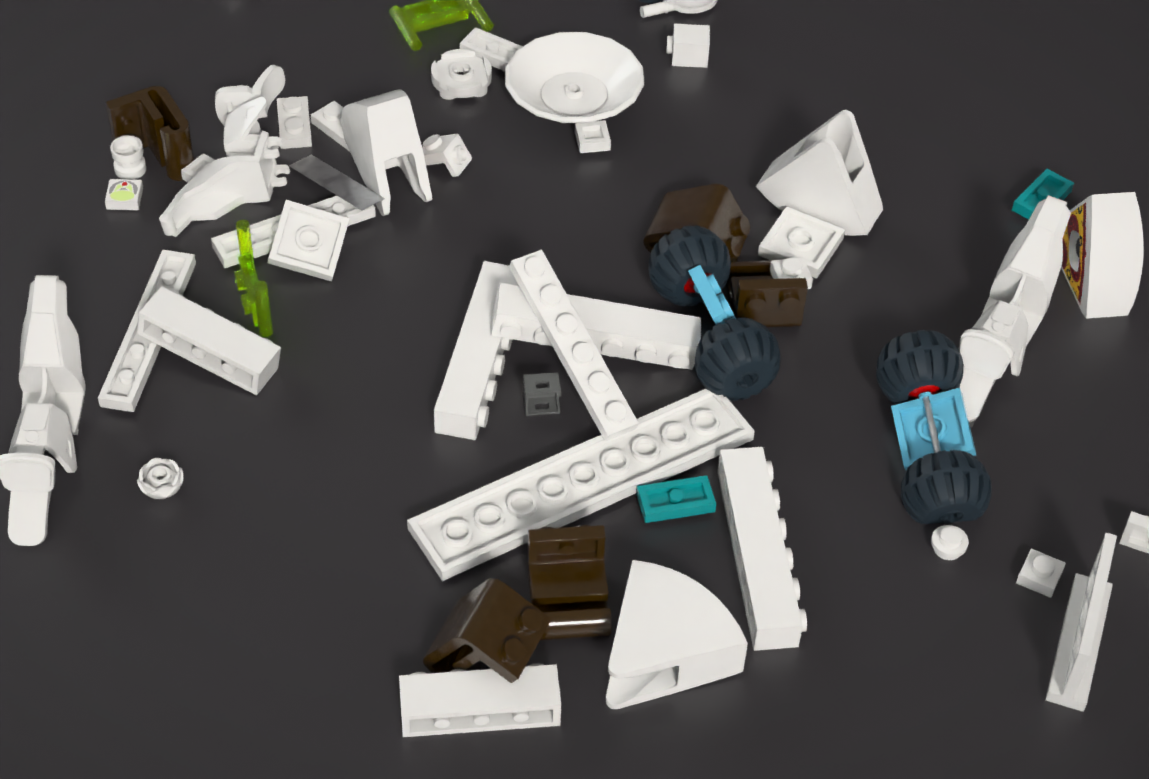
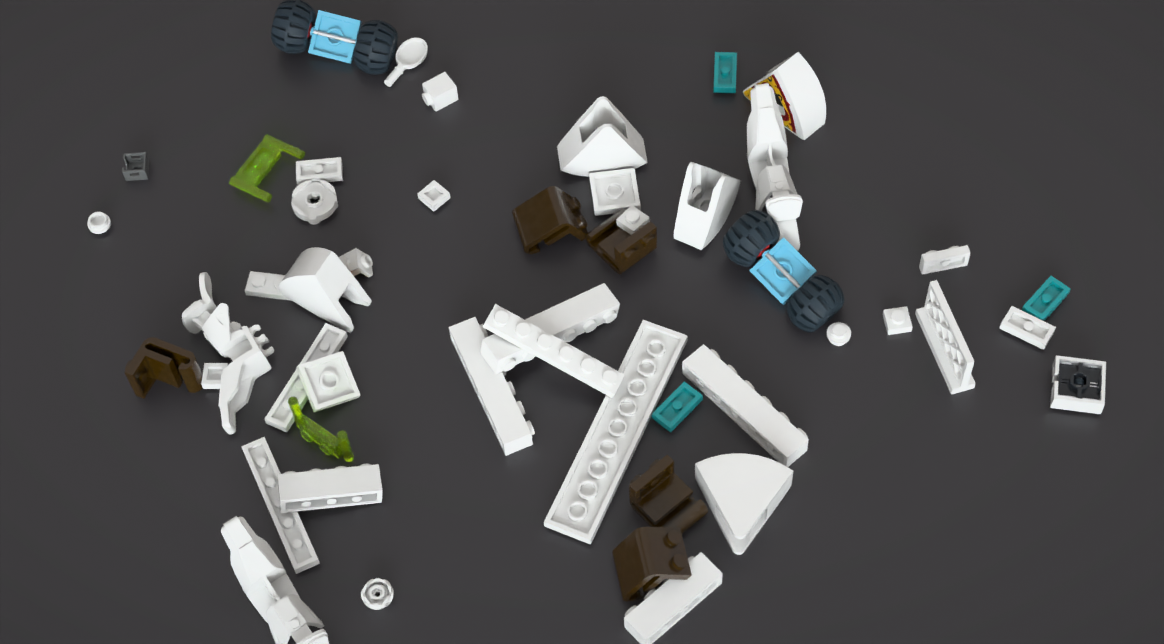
camera: 30 degrees left, 10 degrees up
white tile [105,179,143,210] -> none
white wheel [110,135,147,180] -> none
white plate [277,96,312,149] -> none
flat silver sticker [289,154,385,211] -> none
white dish [505,32,644,123] -> none
dark grey piece [523,372,561,416] -> none
black plate [648,226,781,401] -> none
none -> white piece [674,162,741,250]

